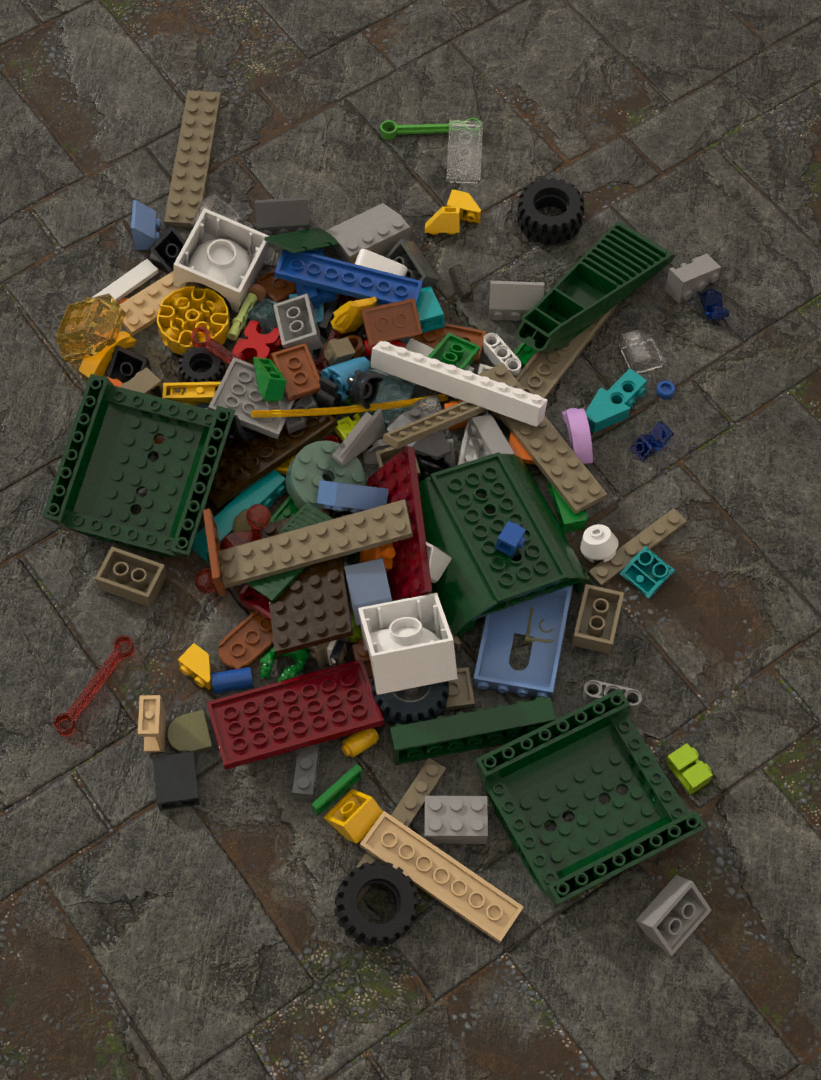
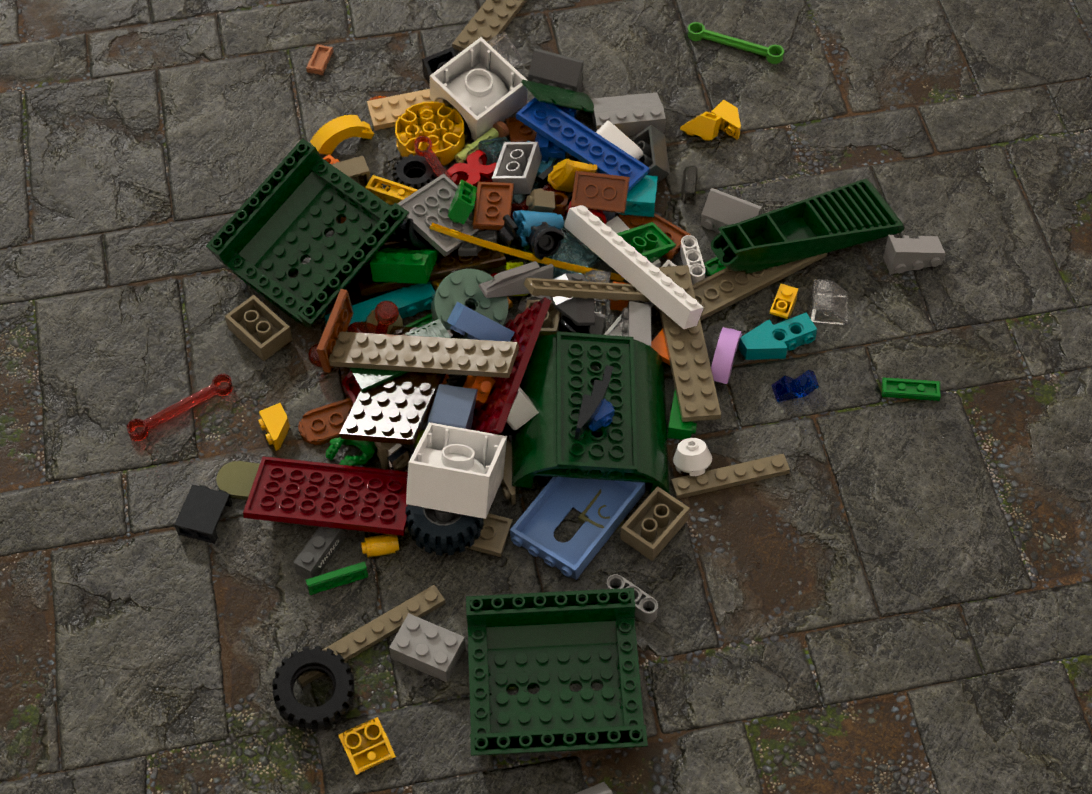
camera: 25 degrees right, 5 degrees down
clear yellow piece [55,293,126,362] -> none
white tile [92,259,159,312] -> none
black slope [106,345,152,383] -> none
medium blue slope [131,200,161,250] -> none
tan panel [138,695,166,752] -> none
blue brick [211,667,254,694] -> none
yellow slope [323,789,383,844] -> none
tan plate [360,811,524,943] -> none
dark green brick [390,697,556,765] -> none
clear tile [446,120,483,183] -> none
black tyre [517,178,584,245] -> none
teal slope [620,546,676,599] -> none
blue tile [656,380,675,399] -> none
lime piece [665,743,713,795] -> none
clear blue slope [699,289,729,320] -> none
none -> nougat tile [306,44,334,75]
none -> yellow slope [338,717,396,775]
none -> green slope [370,247,440,284]
none -> black slope [574,365,613,439]
none -> yellow slope [769,284,798,319]
none -> green tile [882,377,941,401]

